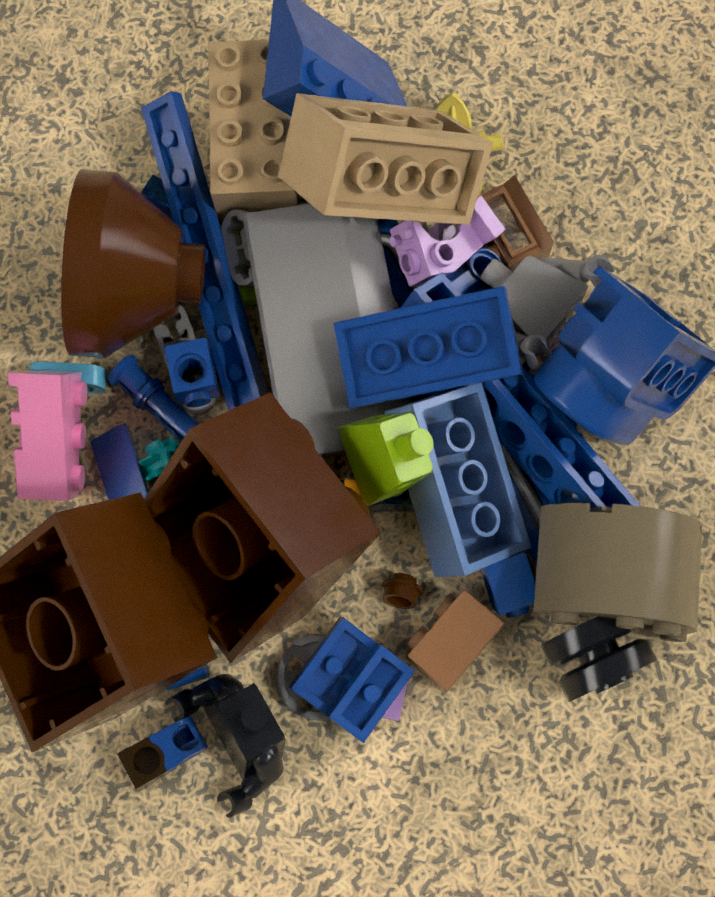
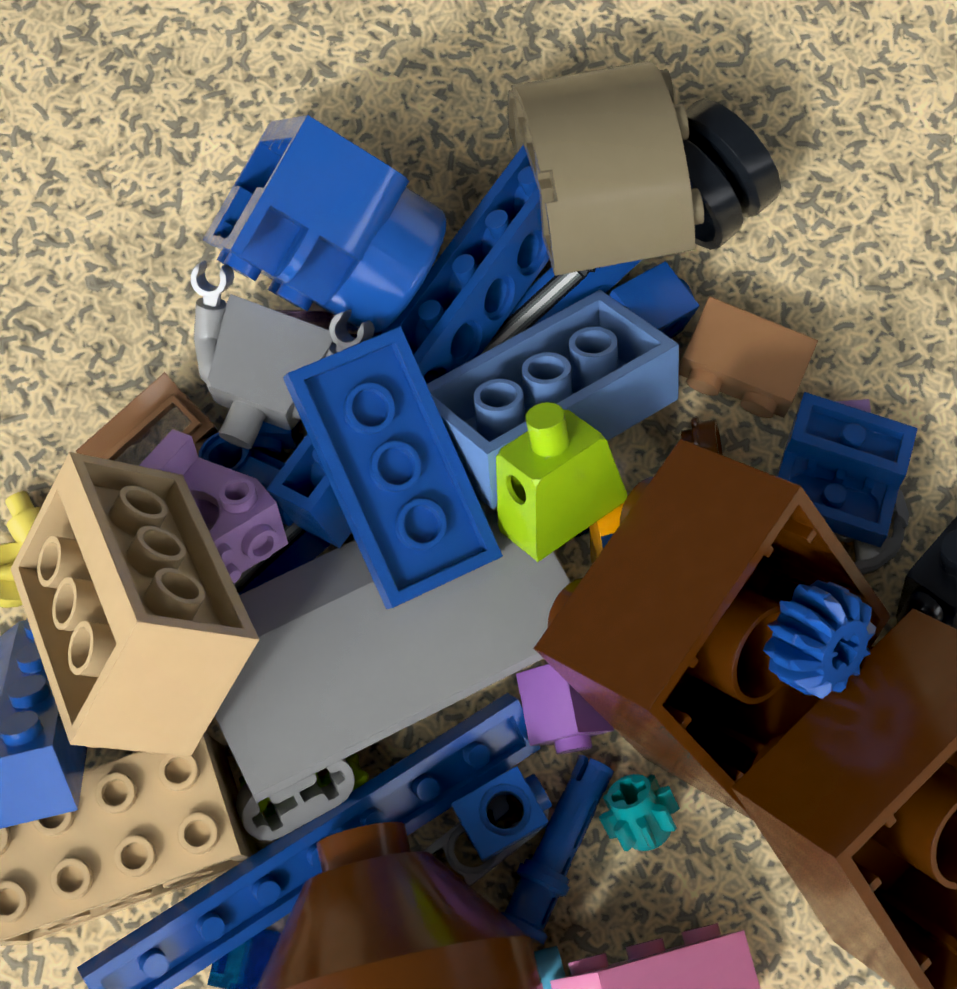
camera: 110 degrees left, 0 degrees up
blue slope [90,423,150,500] -> none
none -> blue gear [763,579,876,699]

